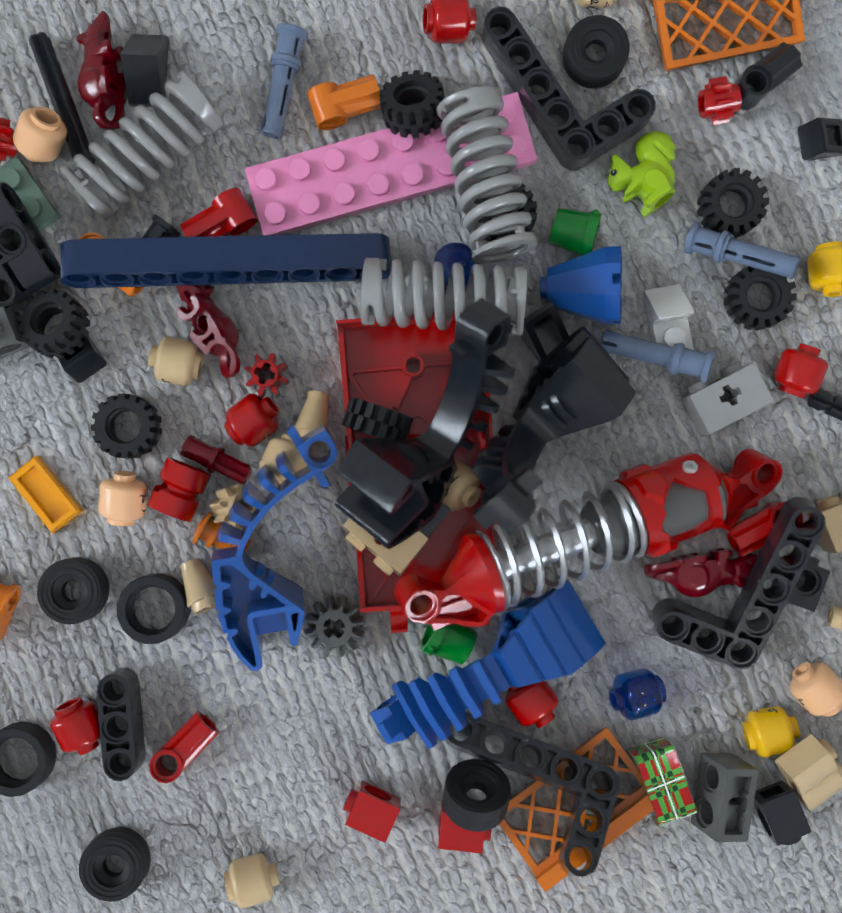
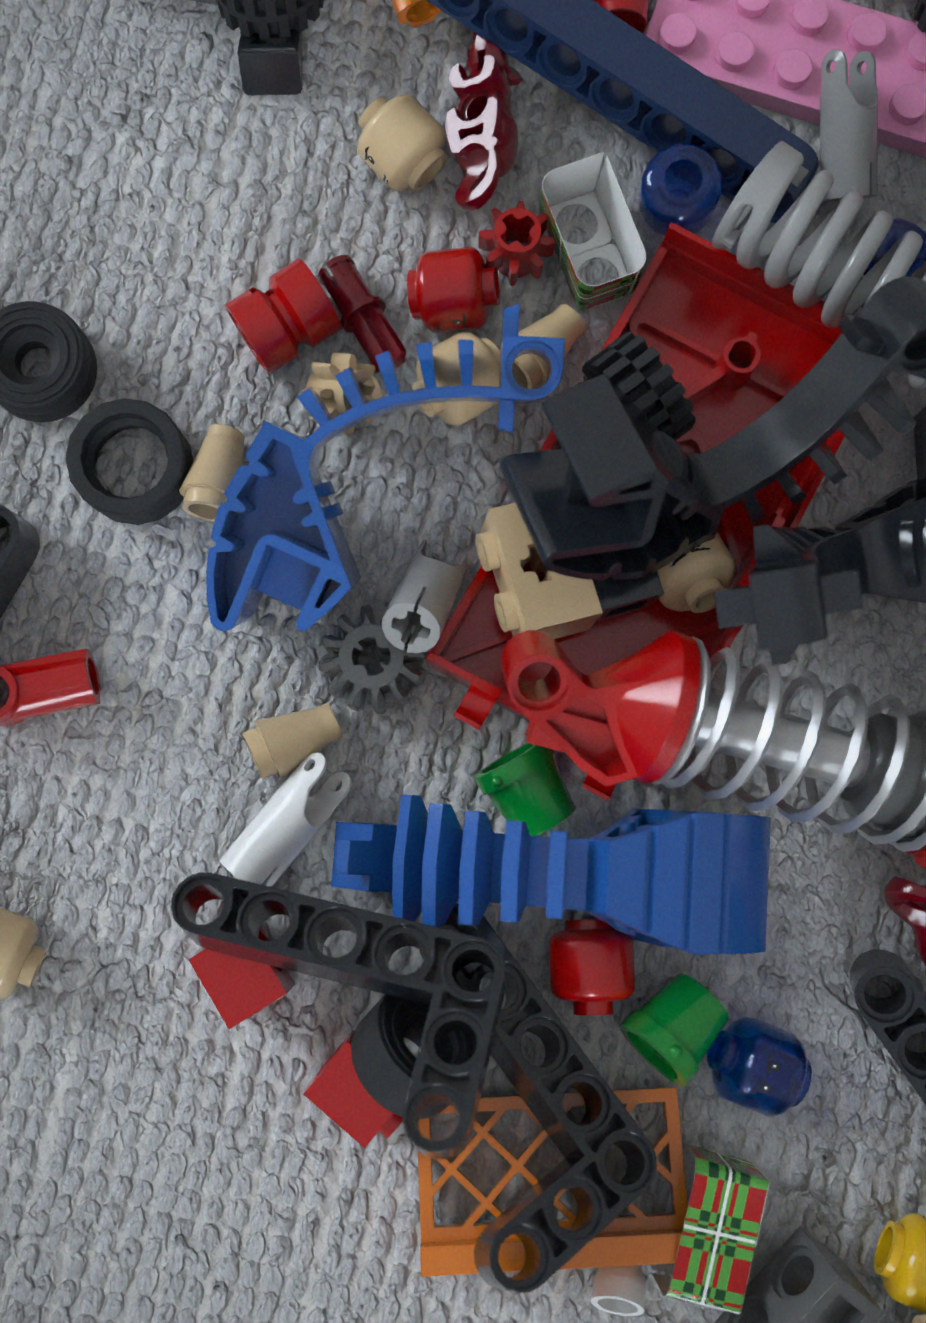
camera: 35 degrees right, 5 degrees down
light orange tile [8,455,84,534] -> none
black tyre [91,393,162,459] -> none
light nougat head [98,471,148,526] -> none
orange pin [192,511,251,552] -> none
none -> black beam [170,872,506,1159]
none -> white piece [220,752,352,887]
none -> tan cone [242,703,343,780]
none -> light grey piece [382,540,468,653]
none -> white piece [538,152,646,312]
none -> white hinge [591,1265,647,1316]
none -> green piece [619,973,729,1087]
none -> clear blue head [639,144,722,236]
none -> light grey piece [820,49,878,202]

